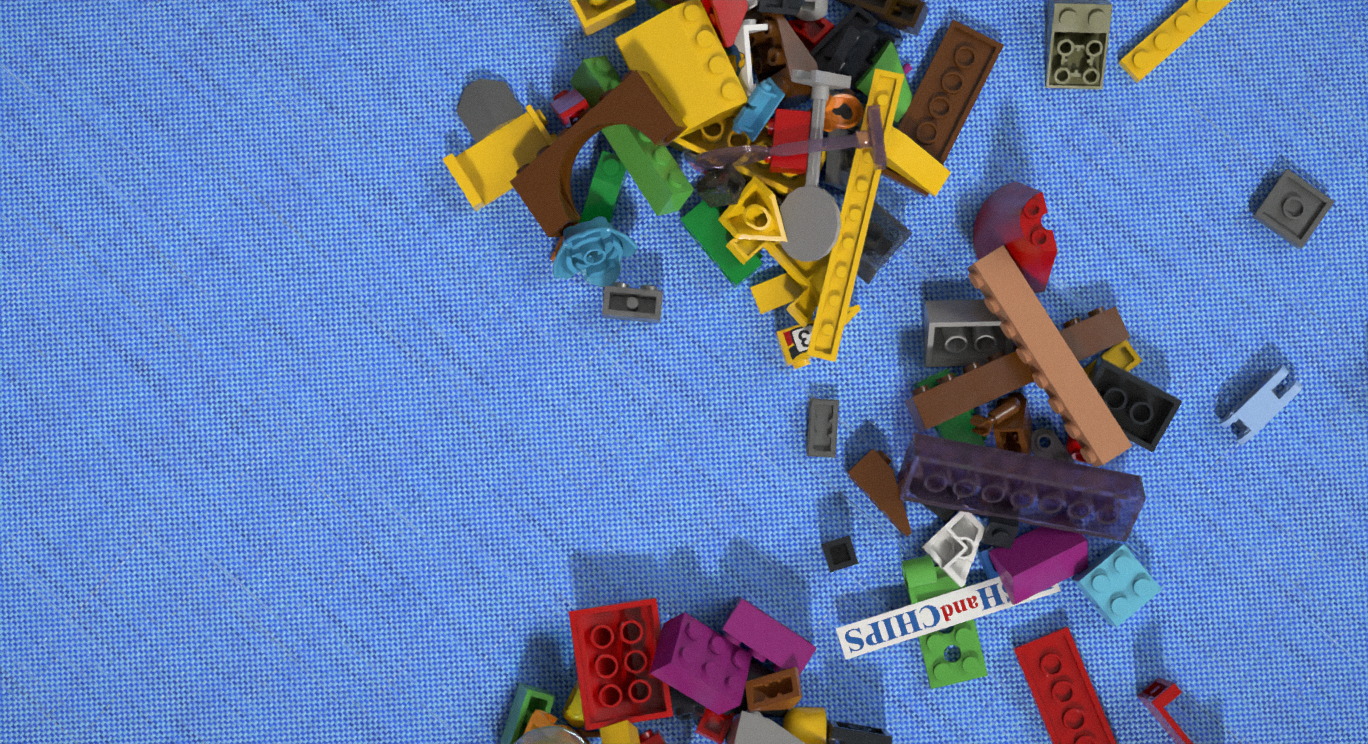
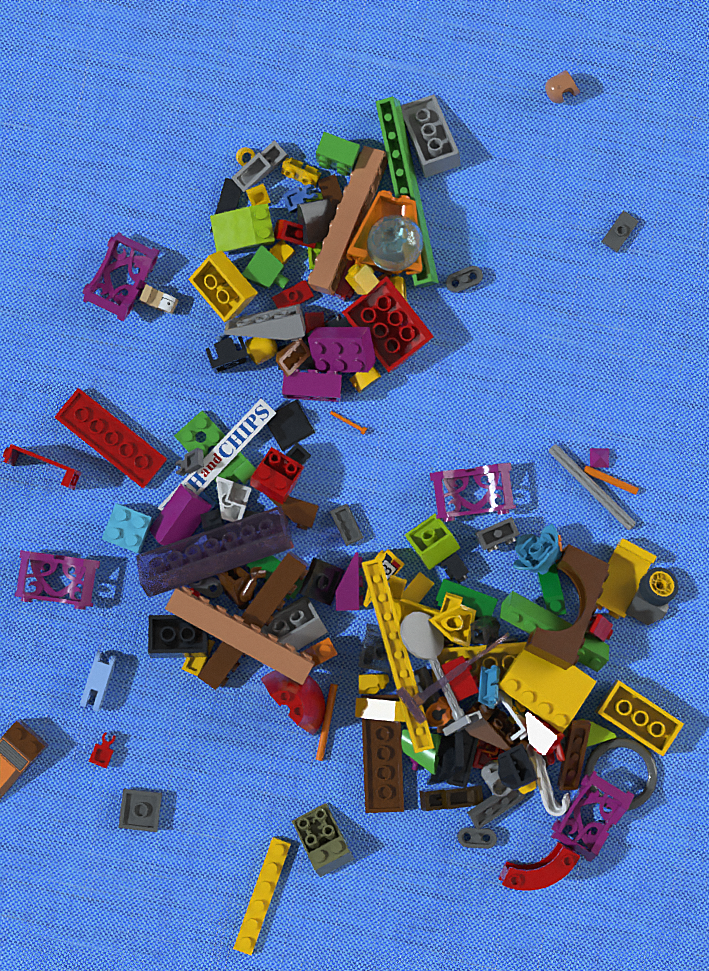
camera: 155 degrees right, 0 degrees up
none -> magenta fence [15,550,100,610]
none -> red plate [88,732,116,769]
none -> dark grey plate [175,448,204,476]
none -> red slope [250,447,304,505]
none -> black piece [266,400,315,451]
none -> black plate [299,557,344,606]
none -> orange slope [300,637,338,668]
none -> orange bar [316,683,338,761]
none -> orange piece [330,411,367,435]
none -> magenta slope [336,552,363,611]
none -> yellow piece [349,365,382,393]
none -> yellow rock [359,674,389,694]
none -> lime slope [404,513,460,570]
none -> magenta fence [430,463,516,522]
none -> black brick [440,553,470,584]
none -> dark grey plate [446,266,483,293]
none -> light grey axle [549,444,636,530]
none -> orange bar [583,465,639,495]
none -> magenta slope [590,448,609,468]
none -> dark grey plate [601,210,639,253]
none -> wheel [639,567,679,606]

